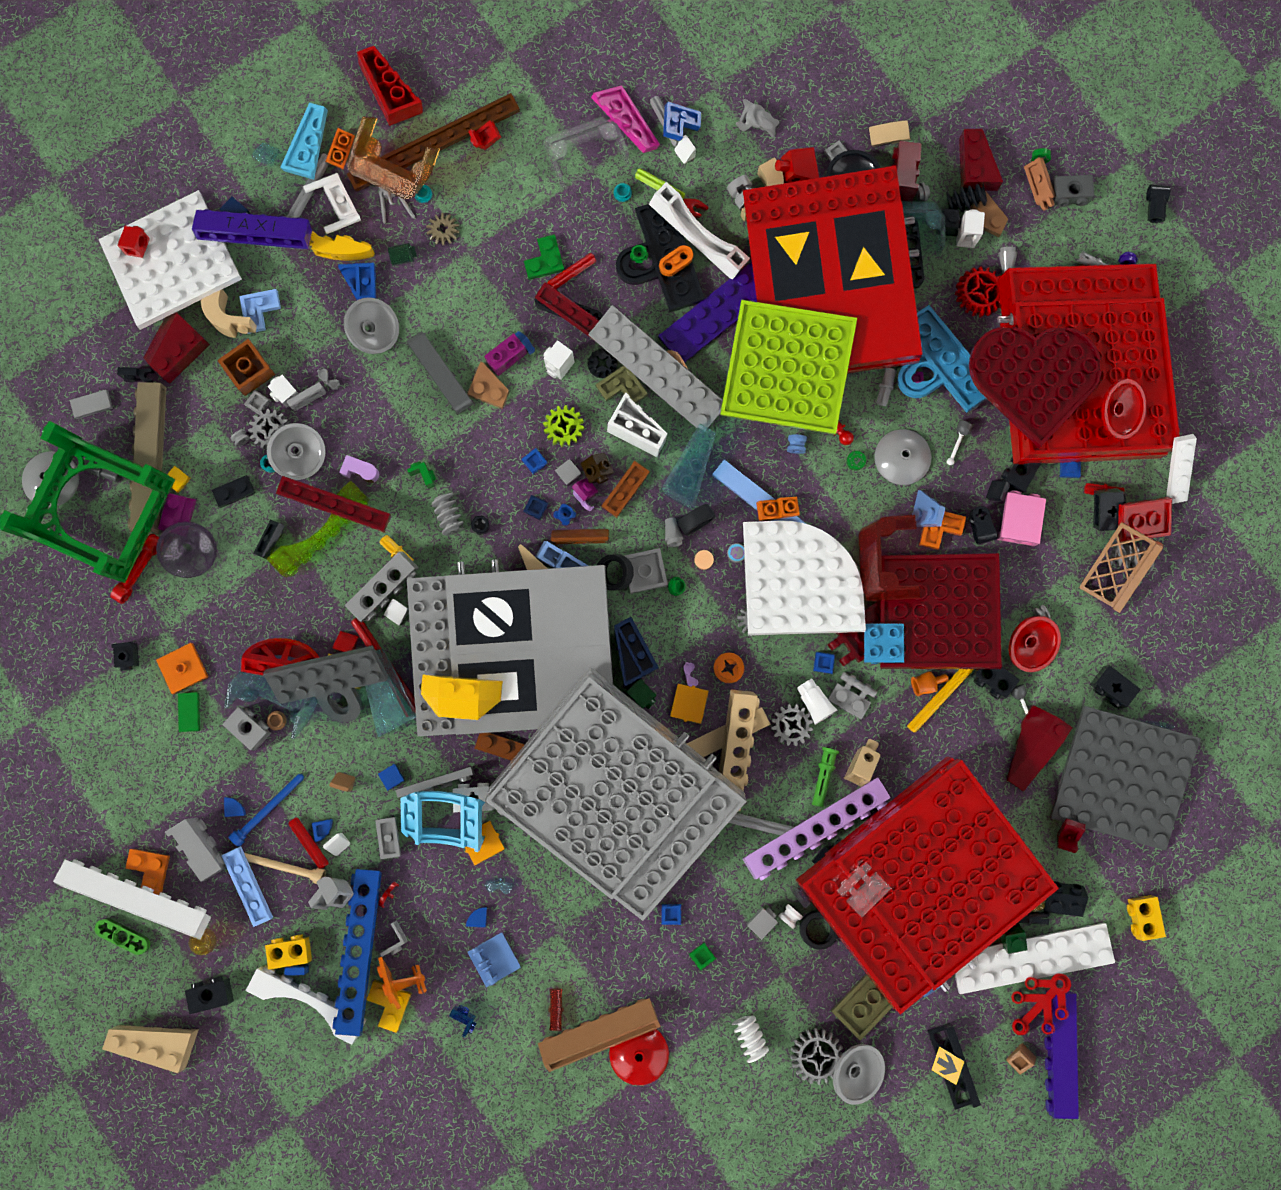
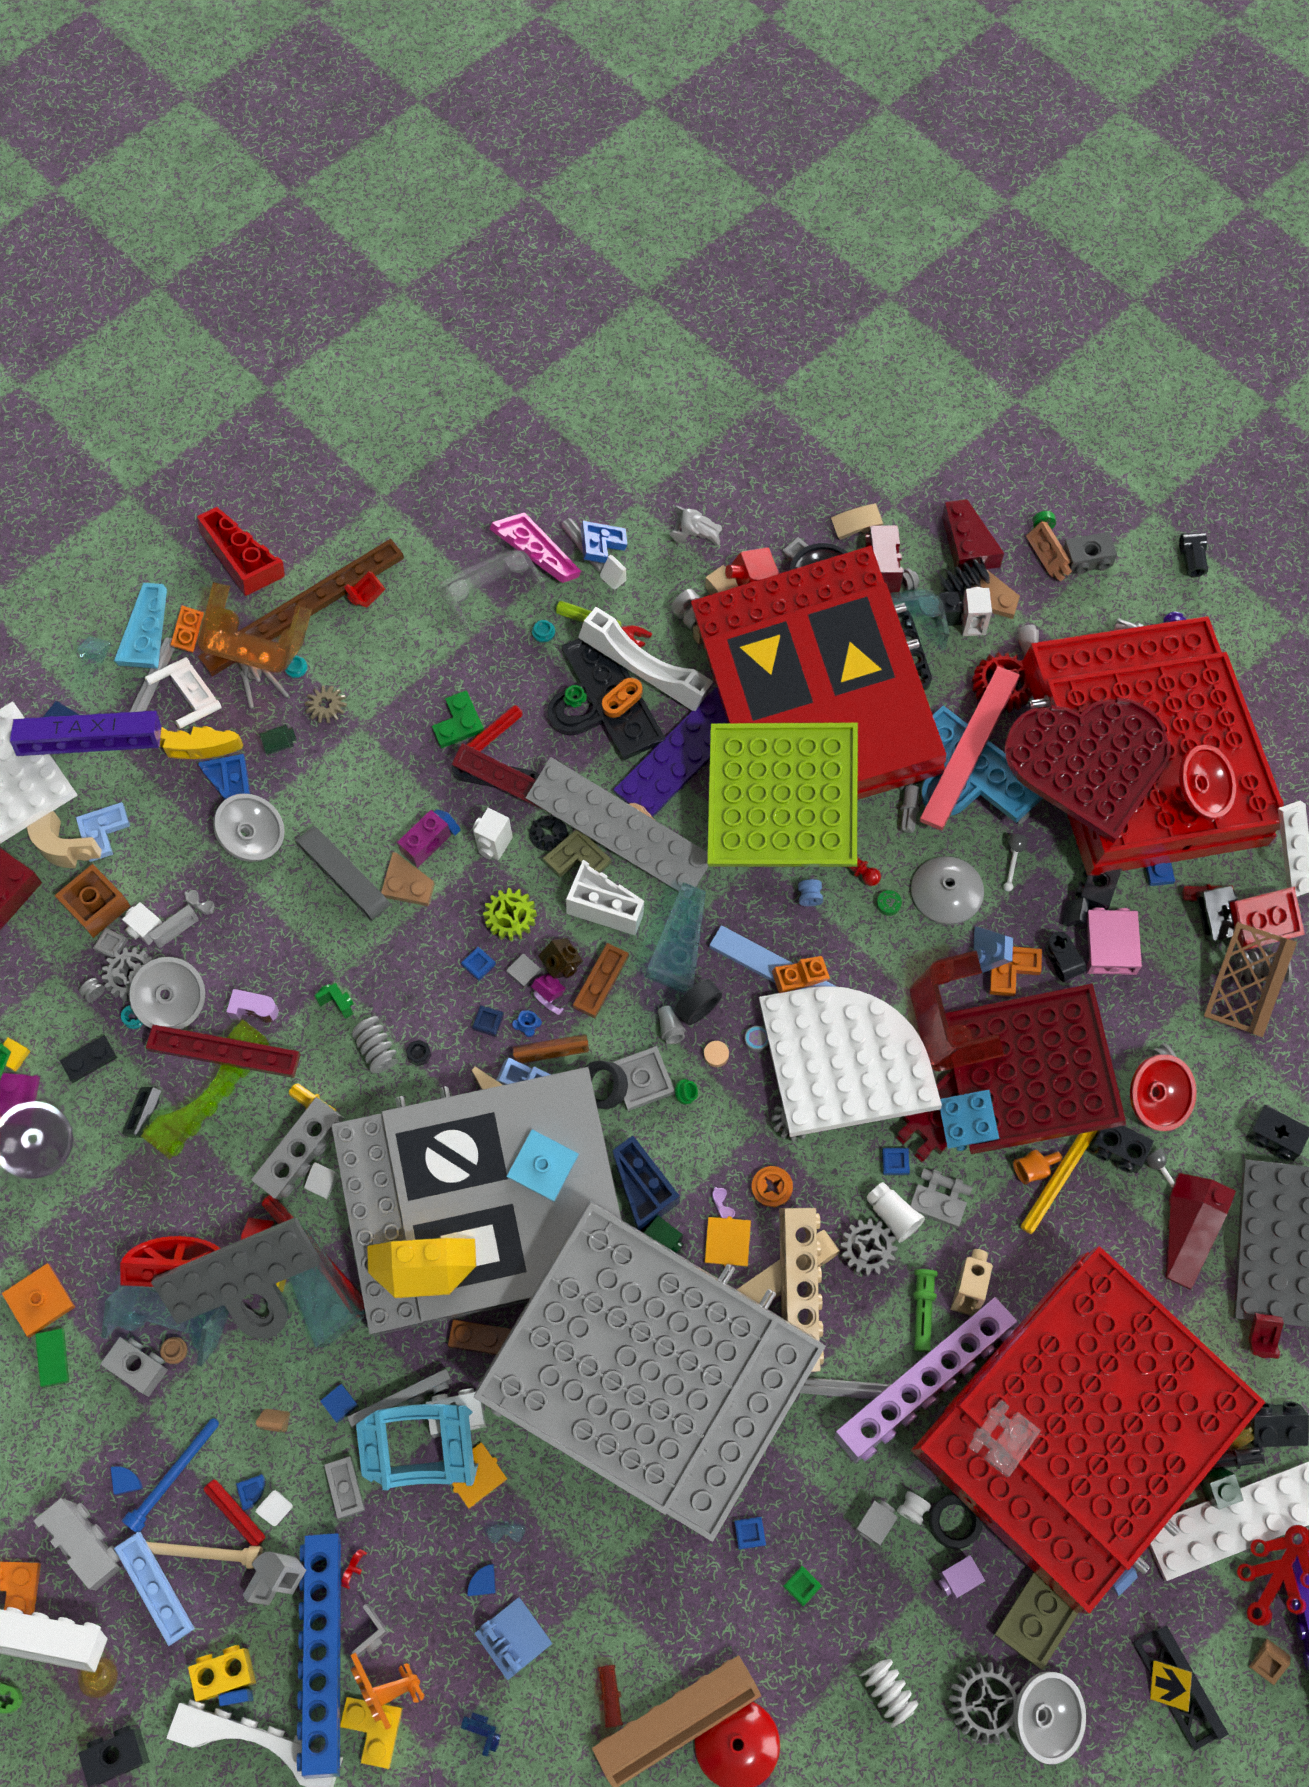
camera: 10 degrees left, 15 degrees down
none -> medium azure plate [507,1129,579,1202]
none -> coral tile [920,667,1020,831]
none -> lavender brick [938,1555,985,1599]

